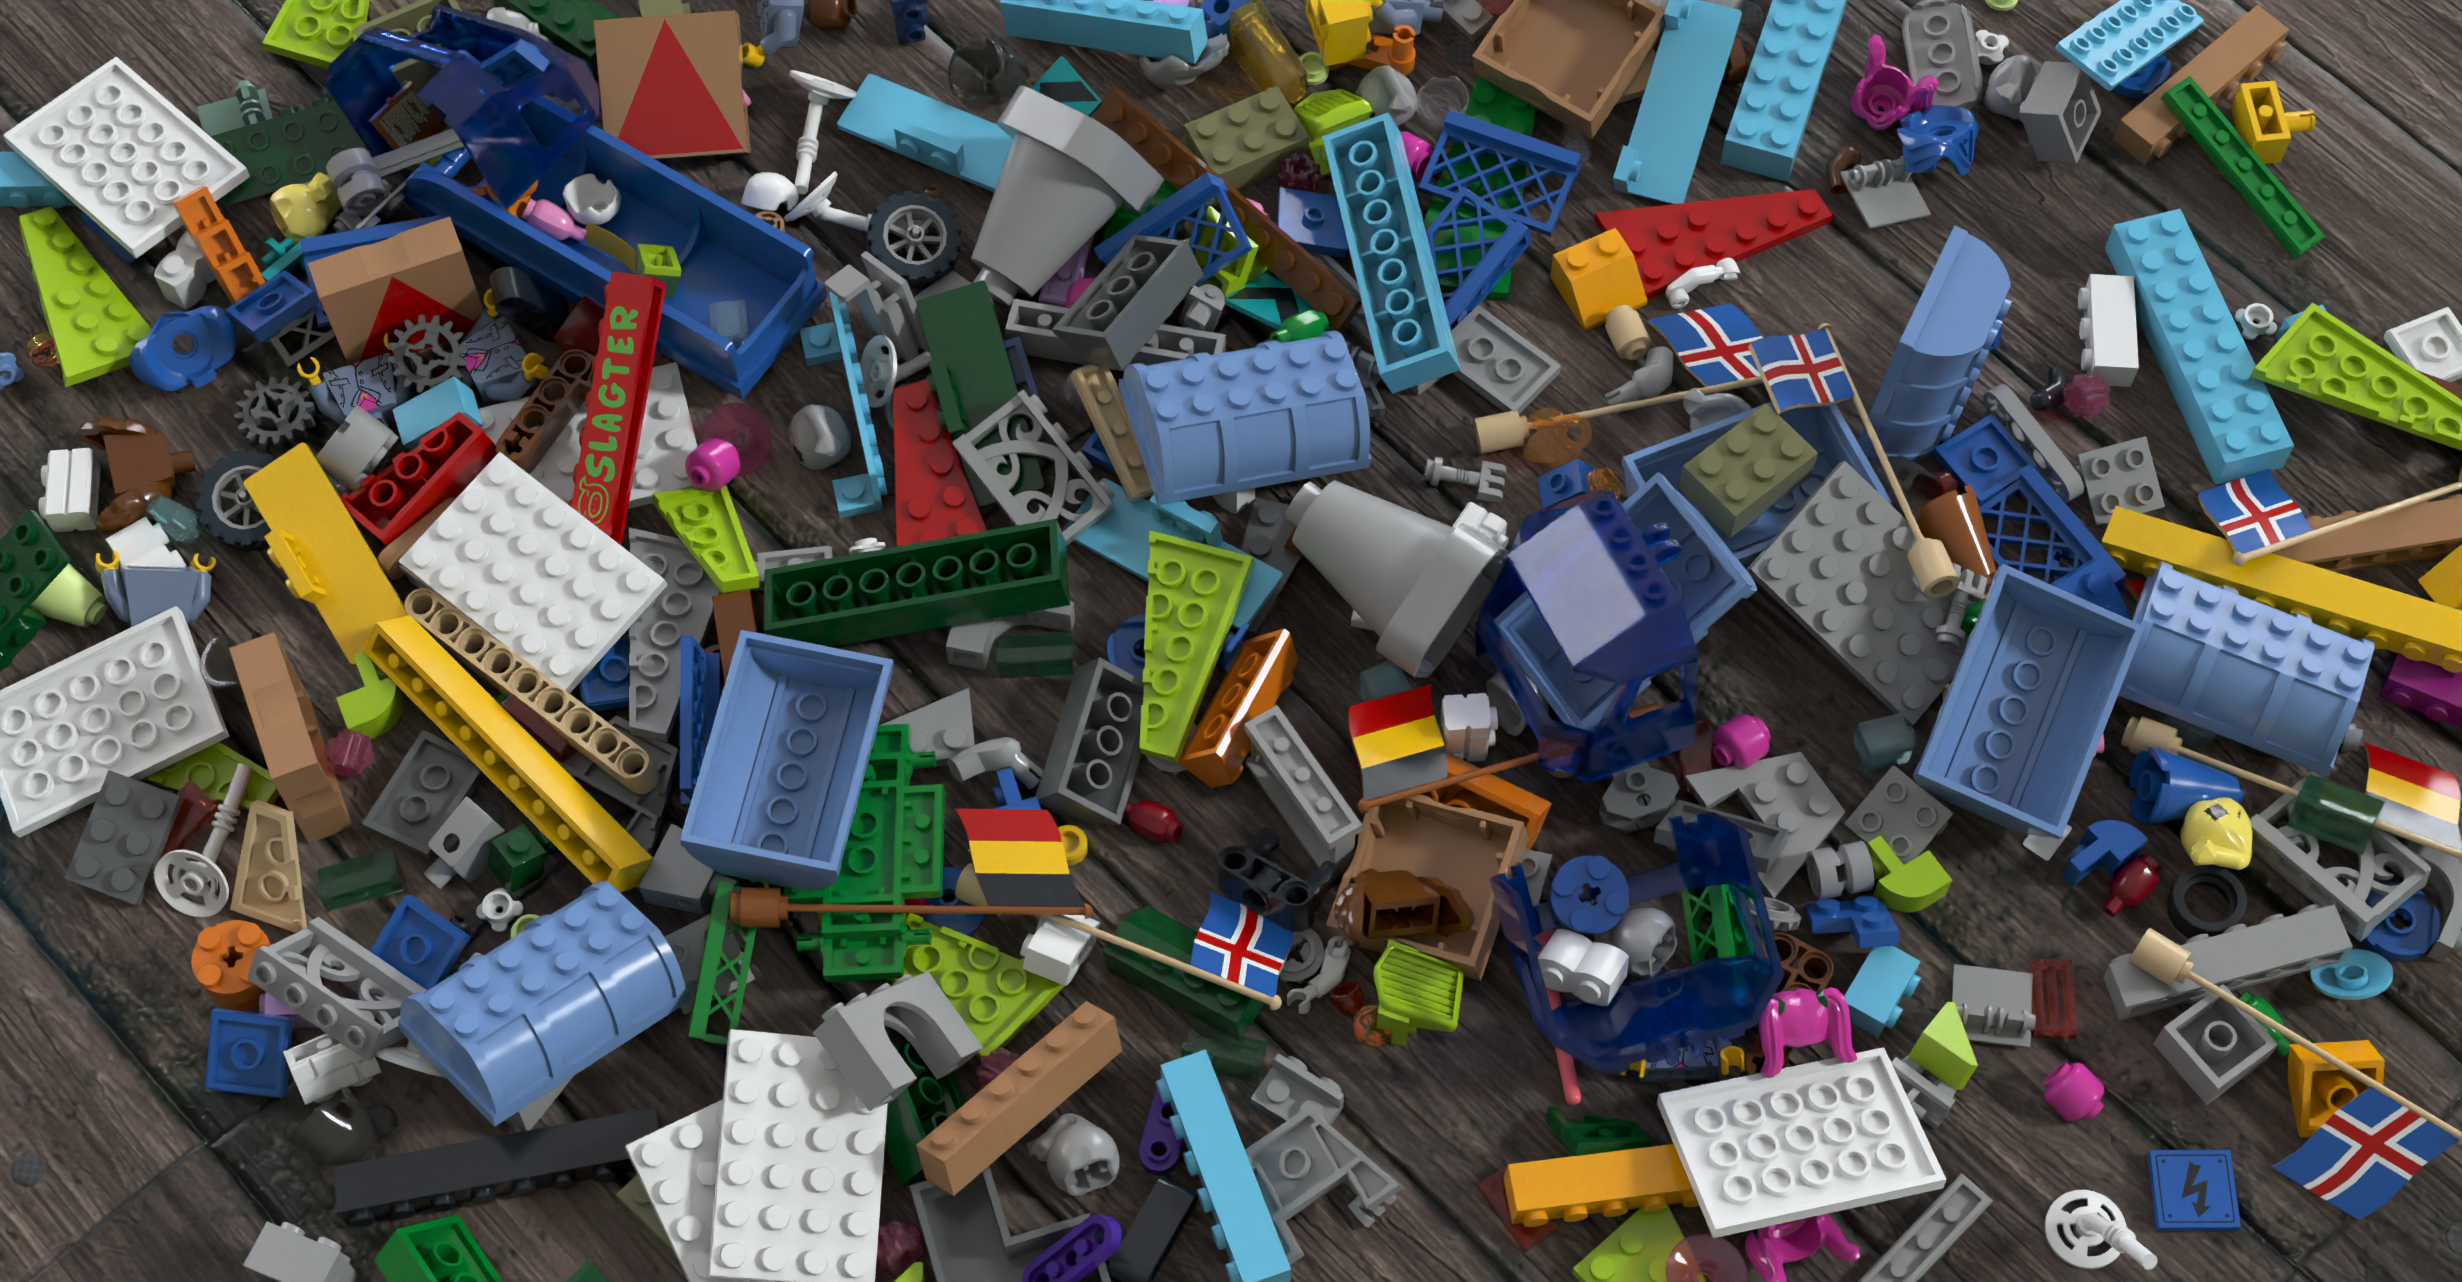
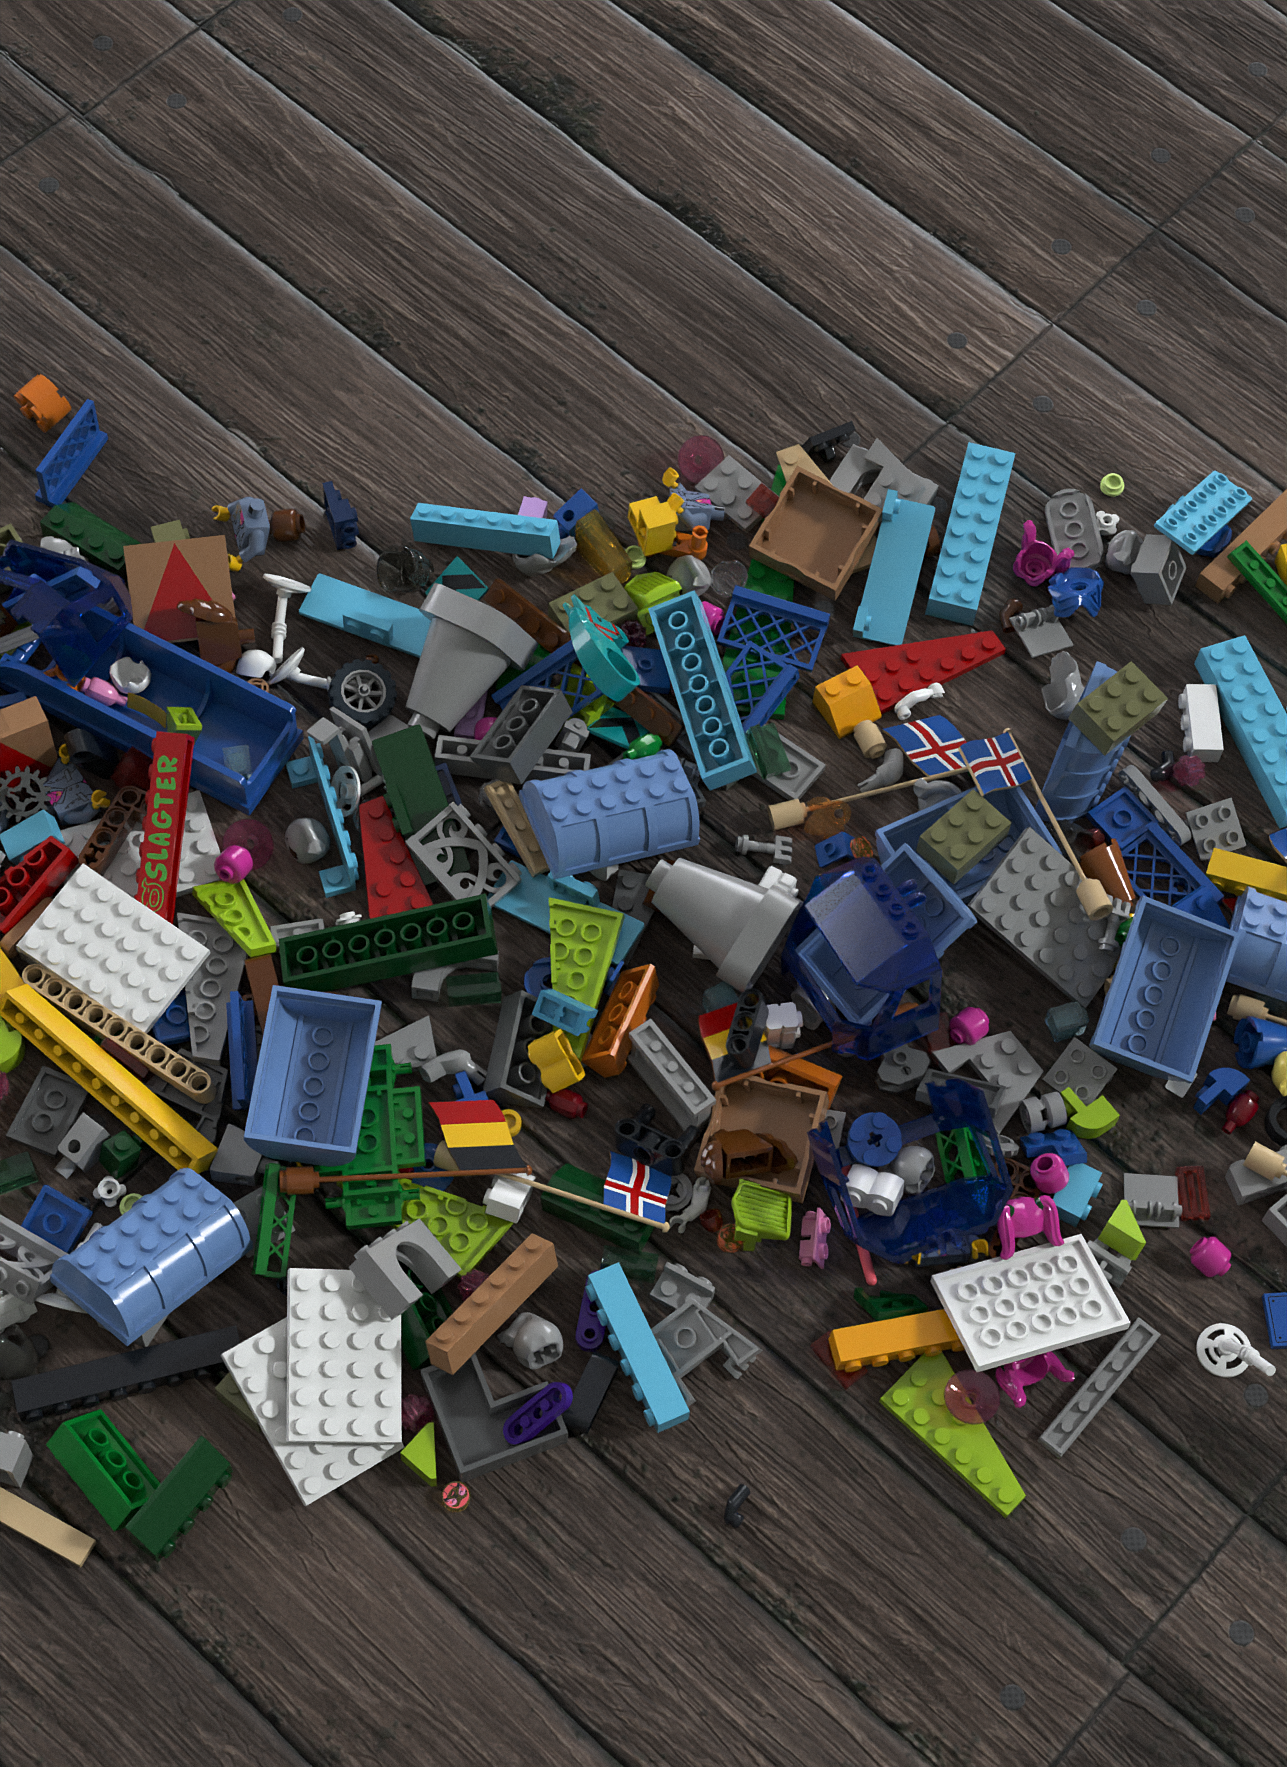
camera: 10 degrees left, 0 degrees up
none -> reddish brown torso [176,598,255,674]
none -> yellow brick [528,1028,585,1093]
none -> dark azure hinge [532,989,598,1036]
none -> teal animal [563,594,640,702]
none -> black beam [725,988,769,1069]
none -> clear green panel [745,723,791,780]
none -> bright pink hinge [799,1208,831,1269]
none -> dark pink head [1030,1153,1069,1194]
none -> light grey hair [1042,651,1084,720]
none -> olive brick [1068,661,1168,756]

